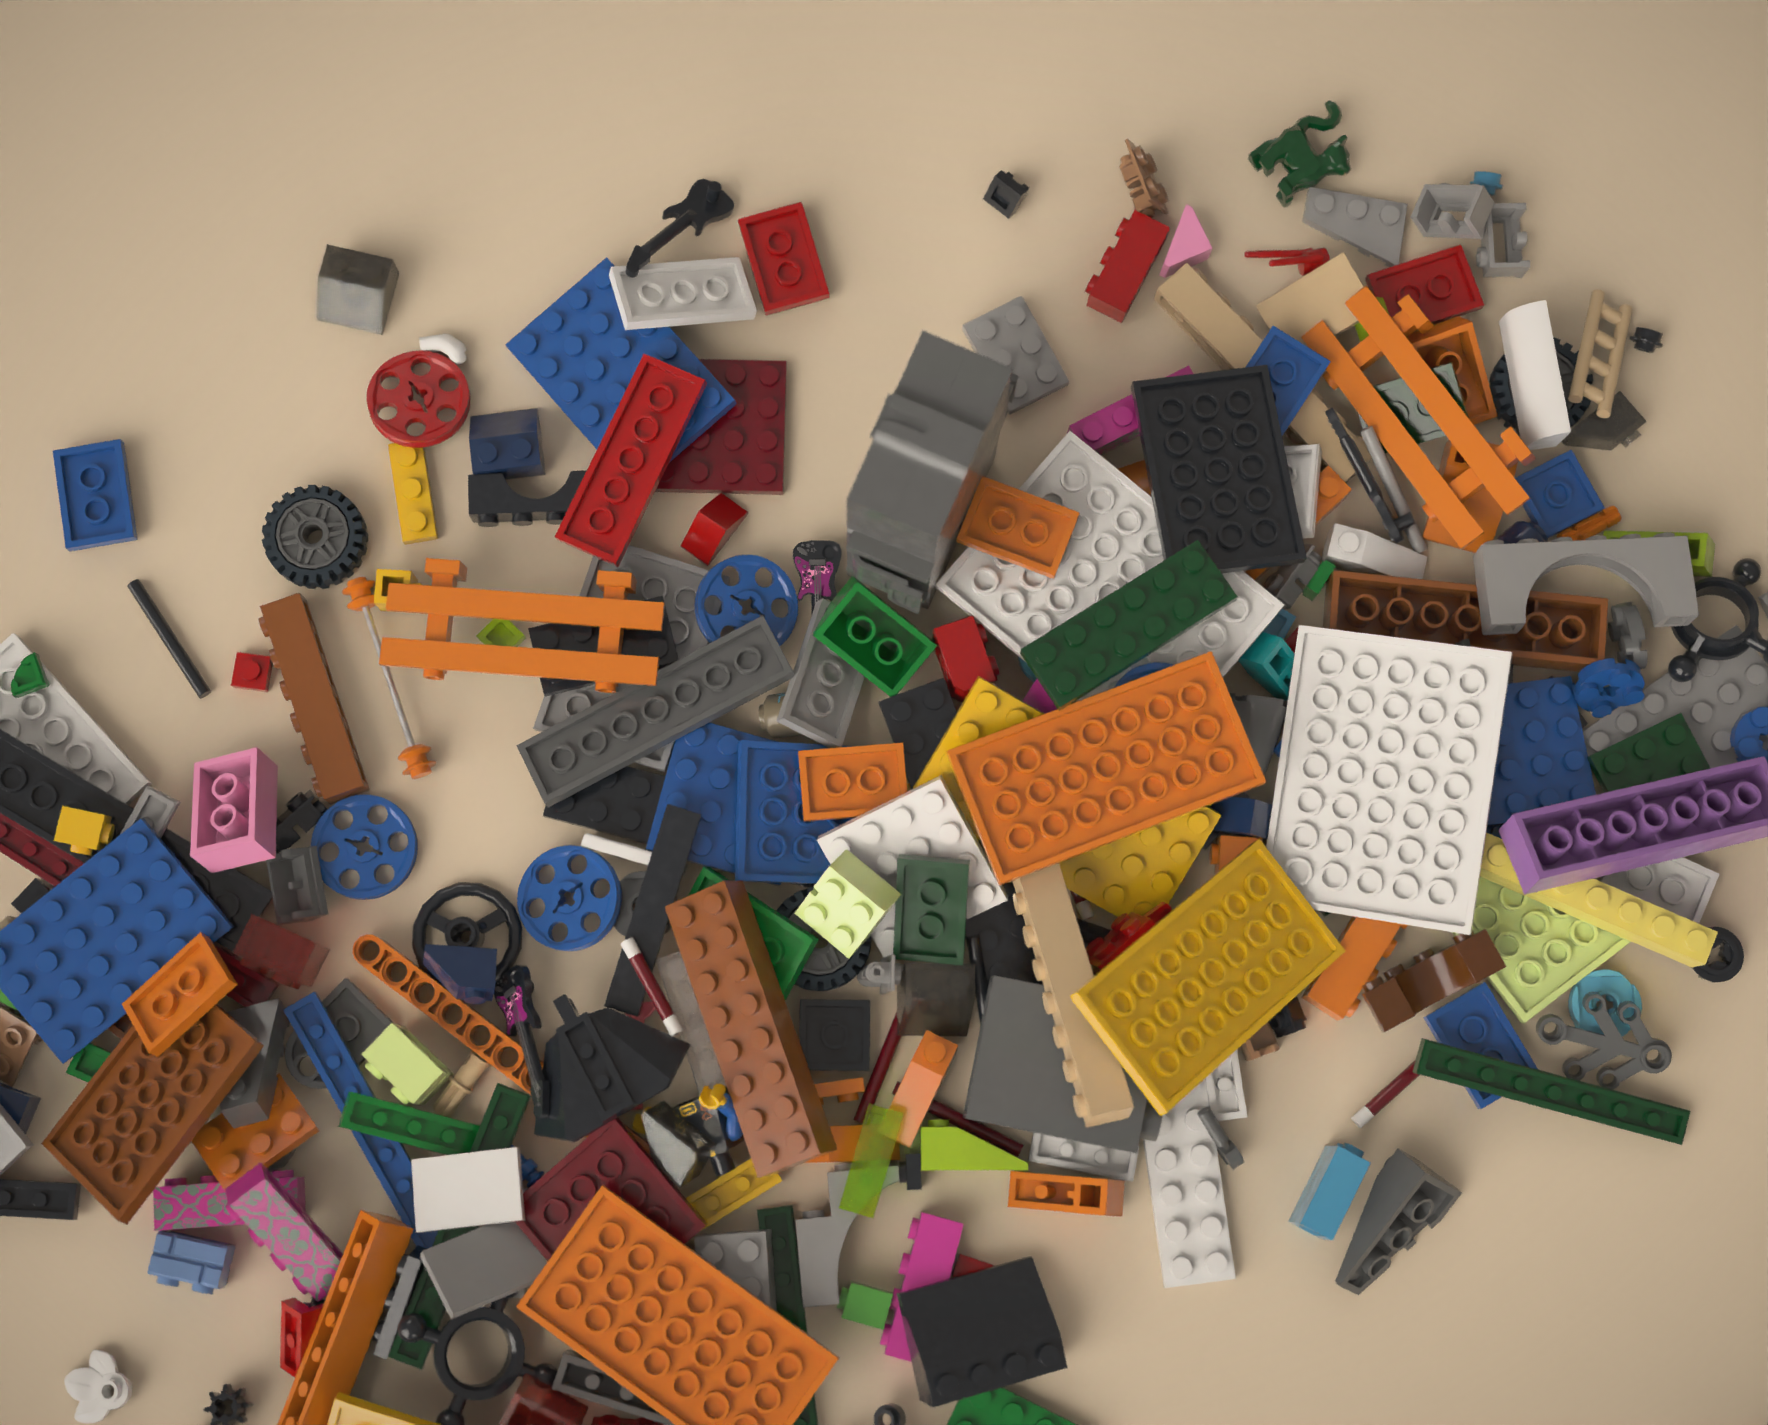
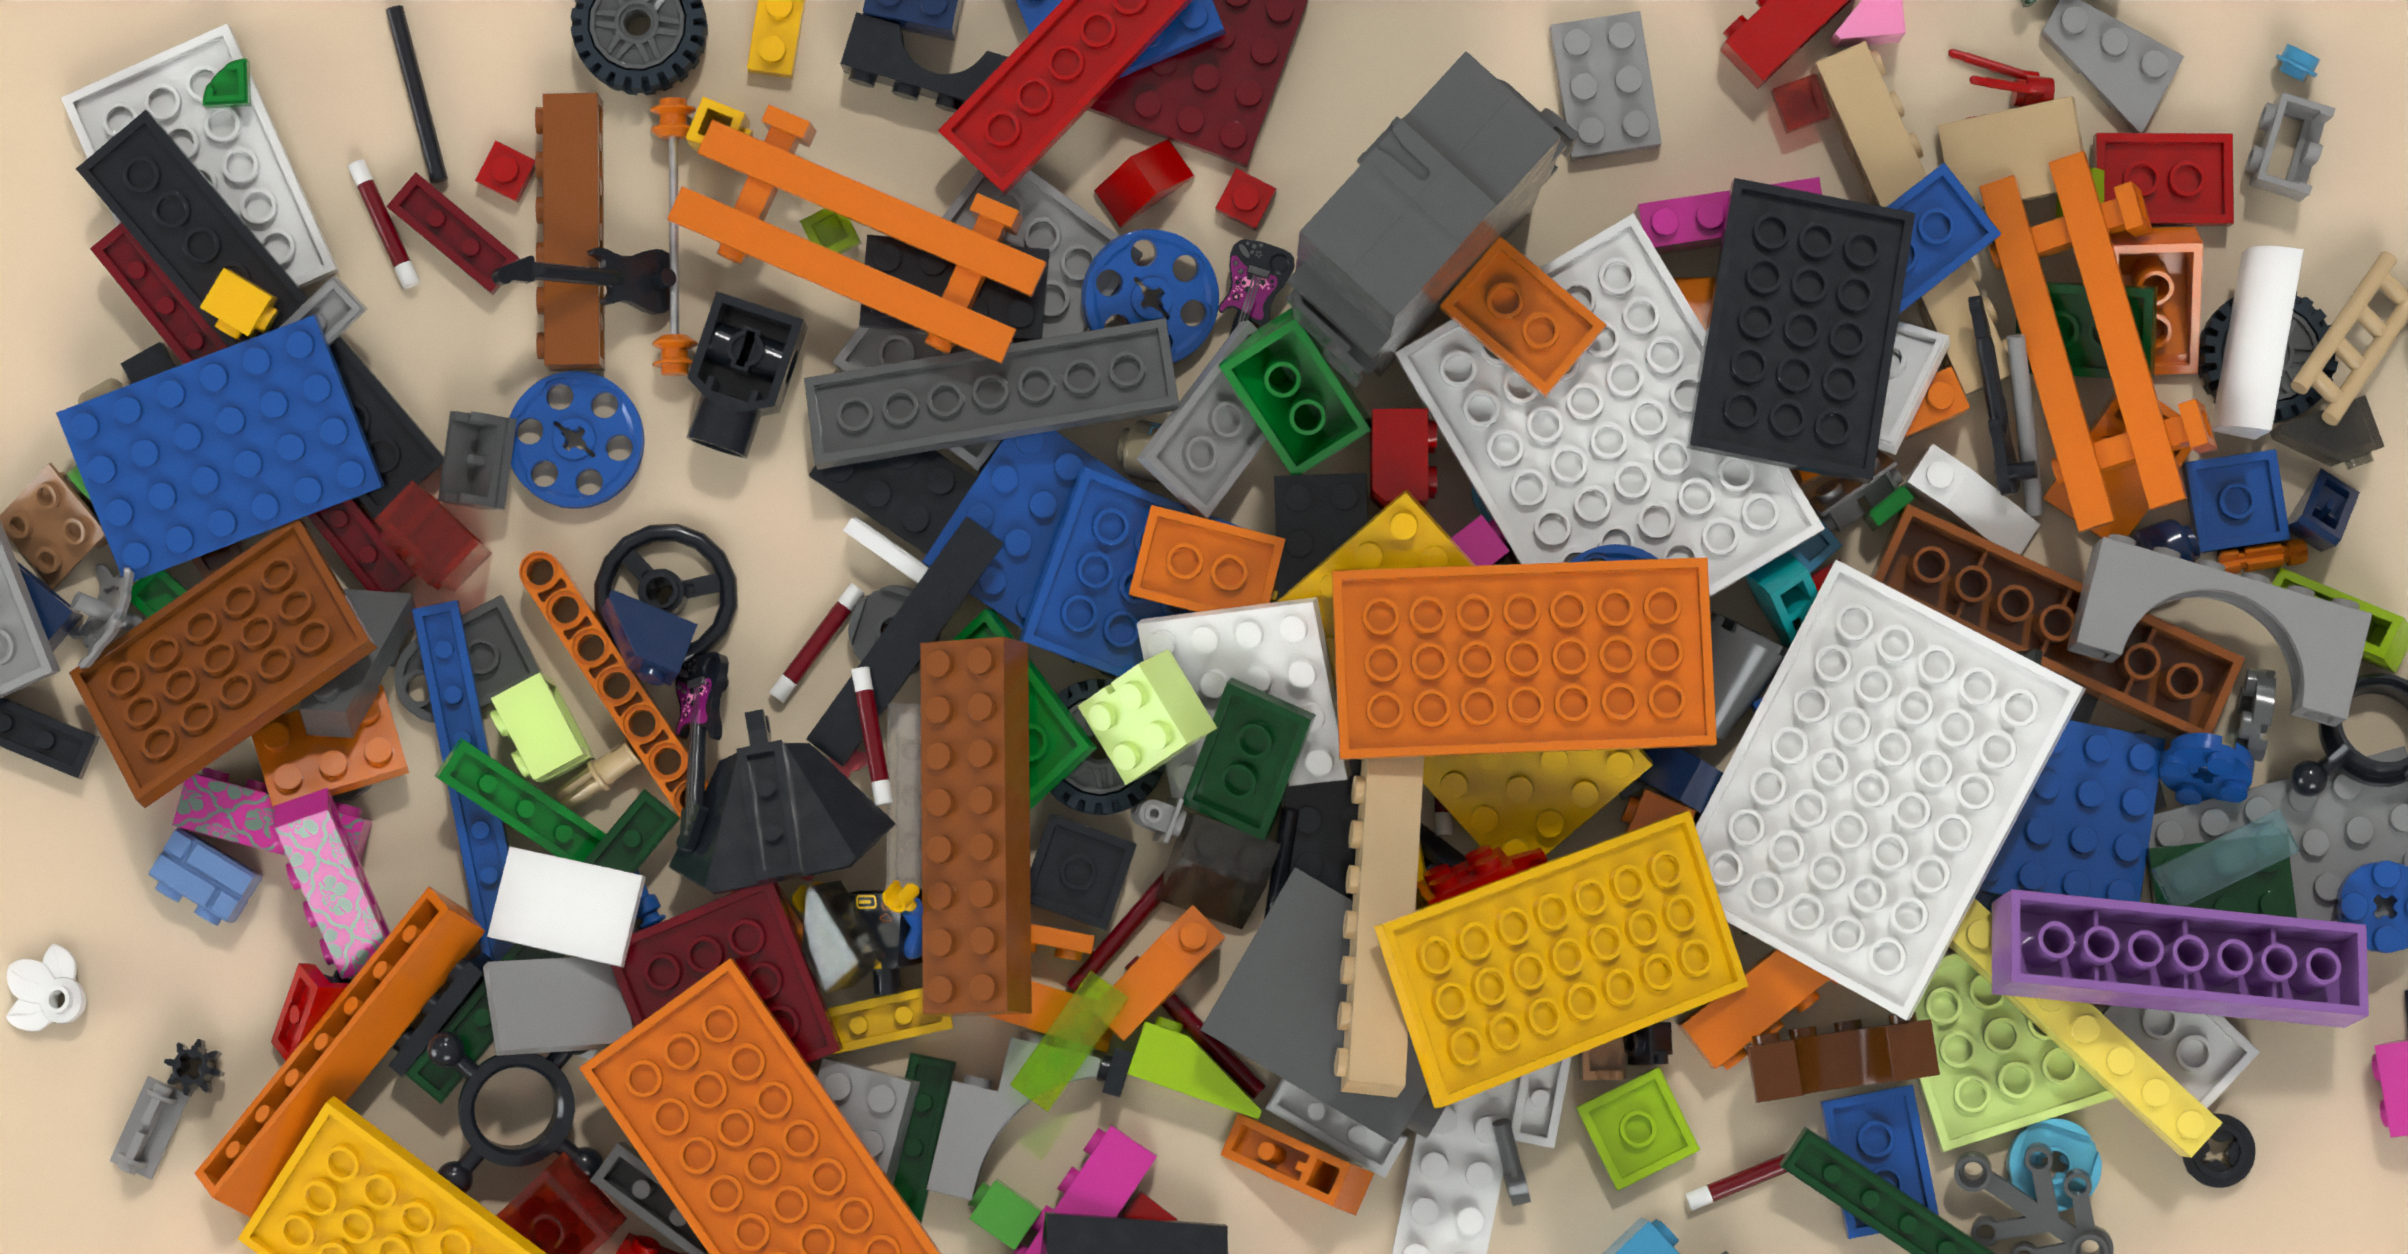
camera: 25 degrees right, 5 degrees up
orange plate [122,932,237,1057] -> none
bright pink brick [190,747,278,873] -> none
black hinge [276,790,328,853] -> none
blue wedge [517,845,622,952] -> none
dark green plate [1020,540,1238,711] -> none
light grey window [1411,183,1494,239] -> none
none -> light grey piece [68,564,142,669]
none -> dark red bar [348,159,420,289]
none -> dark red plate [386,172,520,295]
none -> black piece [491,247,676,315]
none -> black brick [686,291,808,458]
none -> dark red bar [769,583,865,703]
none -> red plate [1215,168,1277,231]
none -> lime plate [1575,1066,1700,1191]
none -> clear red plate [1771,74,1831,134]
none -> clear light blue plate [2151,809,2300,907]
none -> dark blue slope [2287,468,2360,552]

